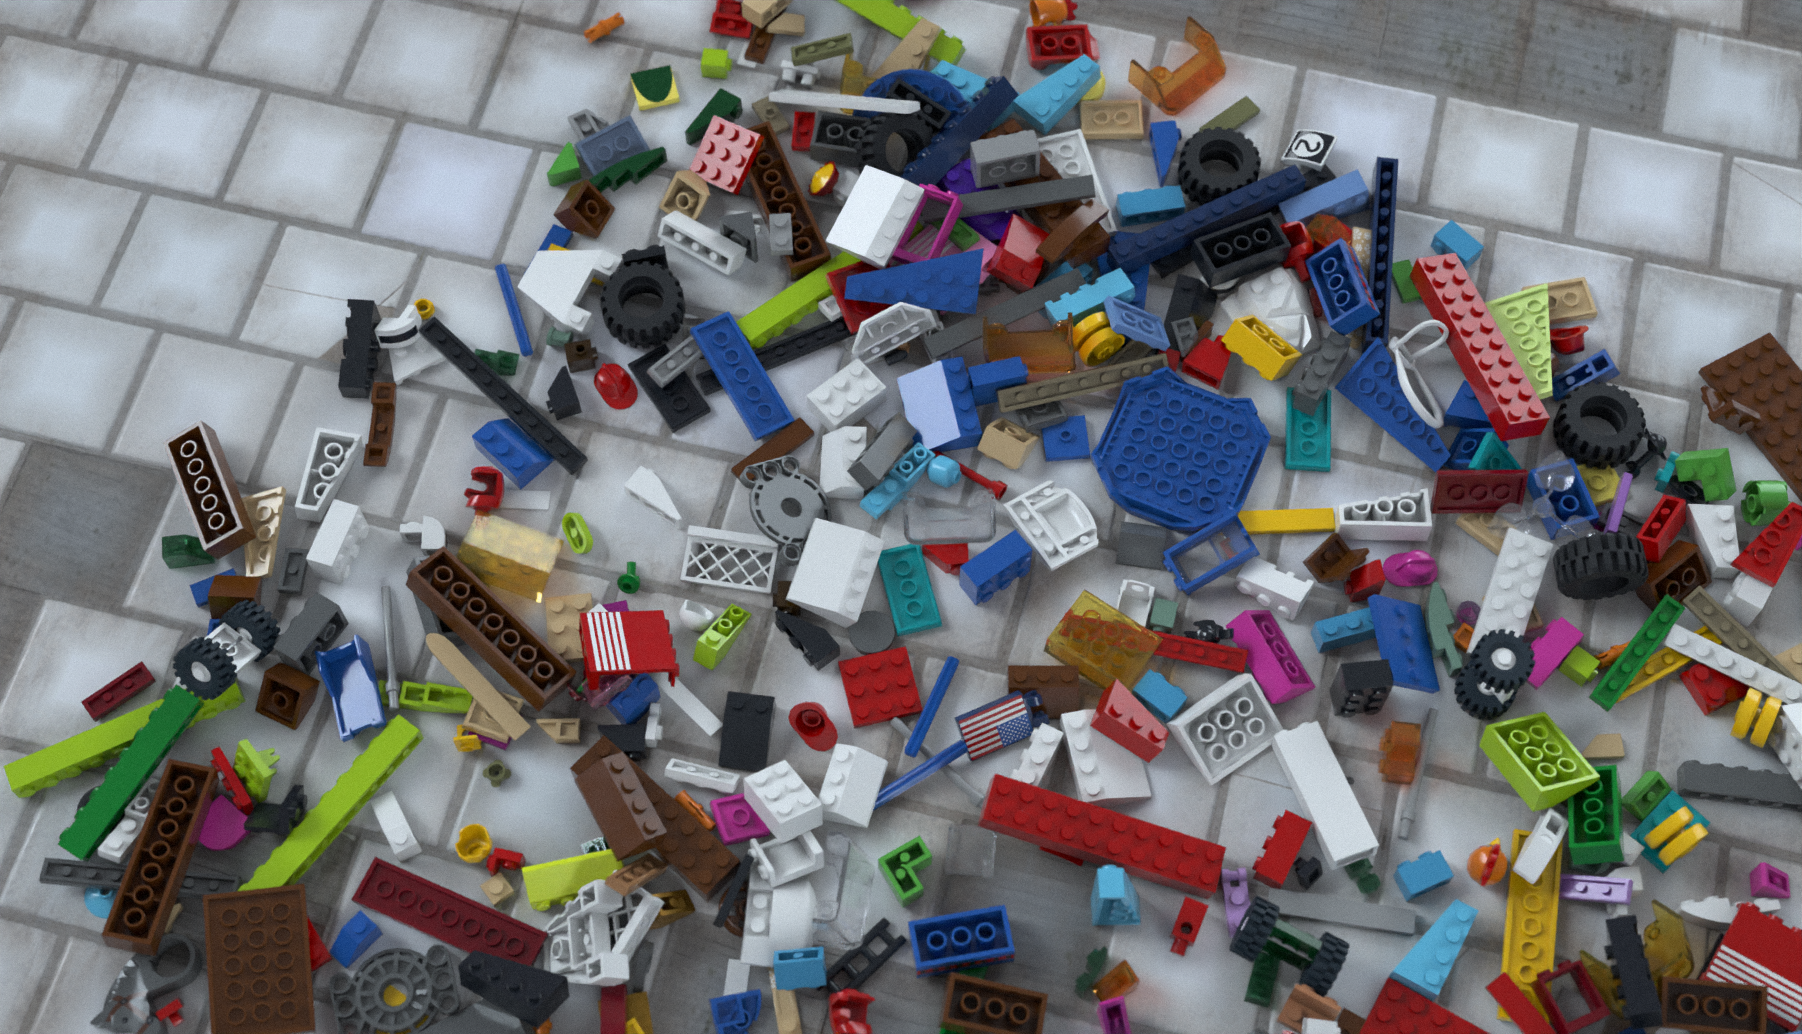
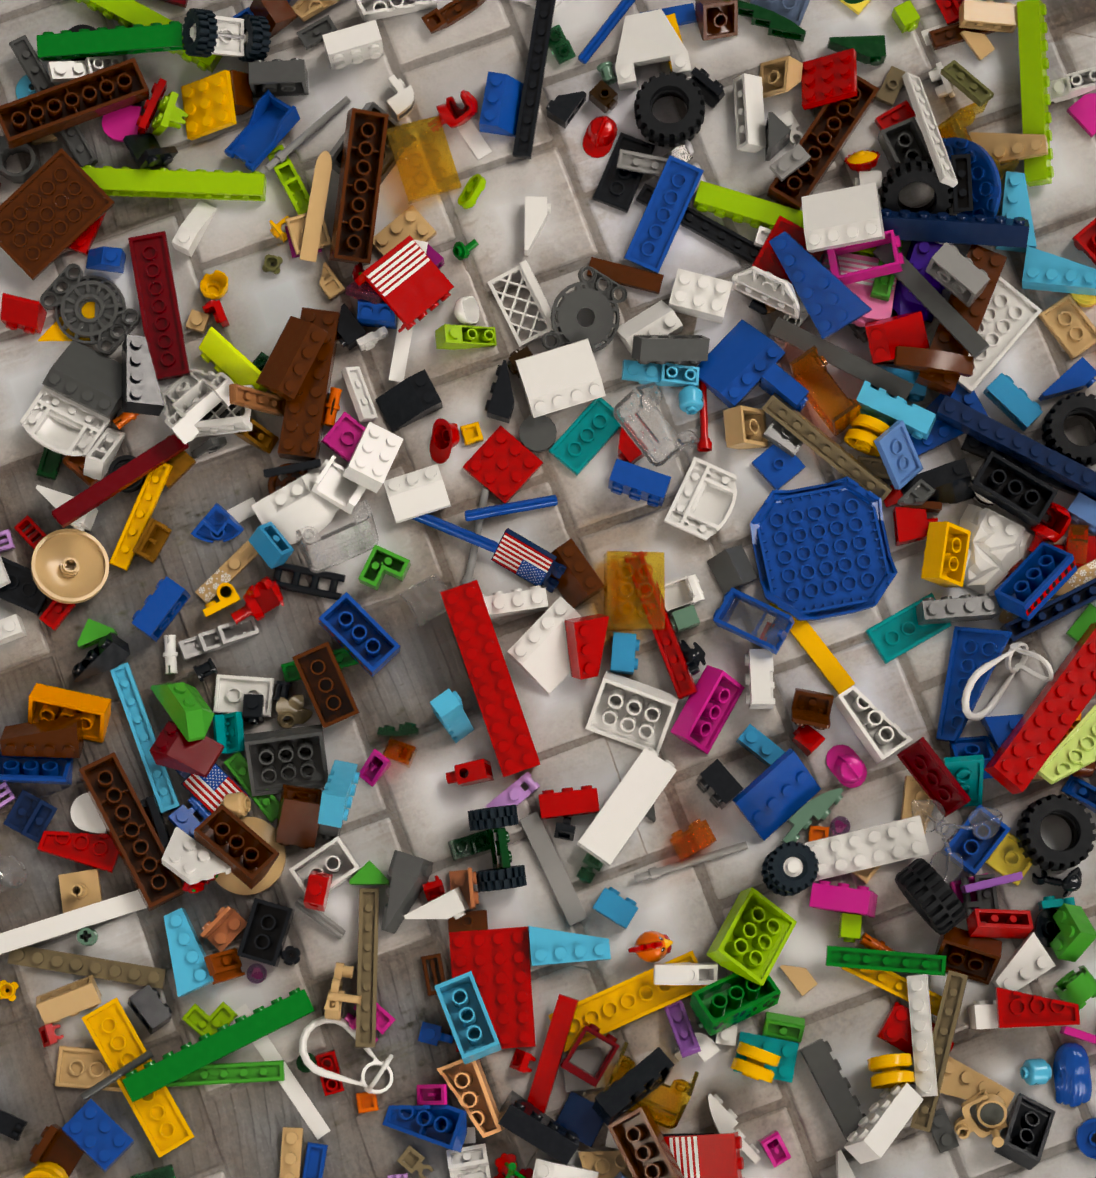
camera: 55 degrees right, 15 degrees up
none -> yellow plate [181,70,237,140]
none -> yellow tile [460,422,484,446]

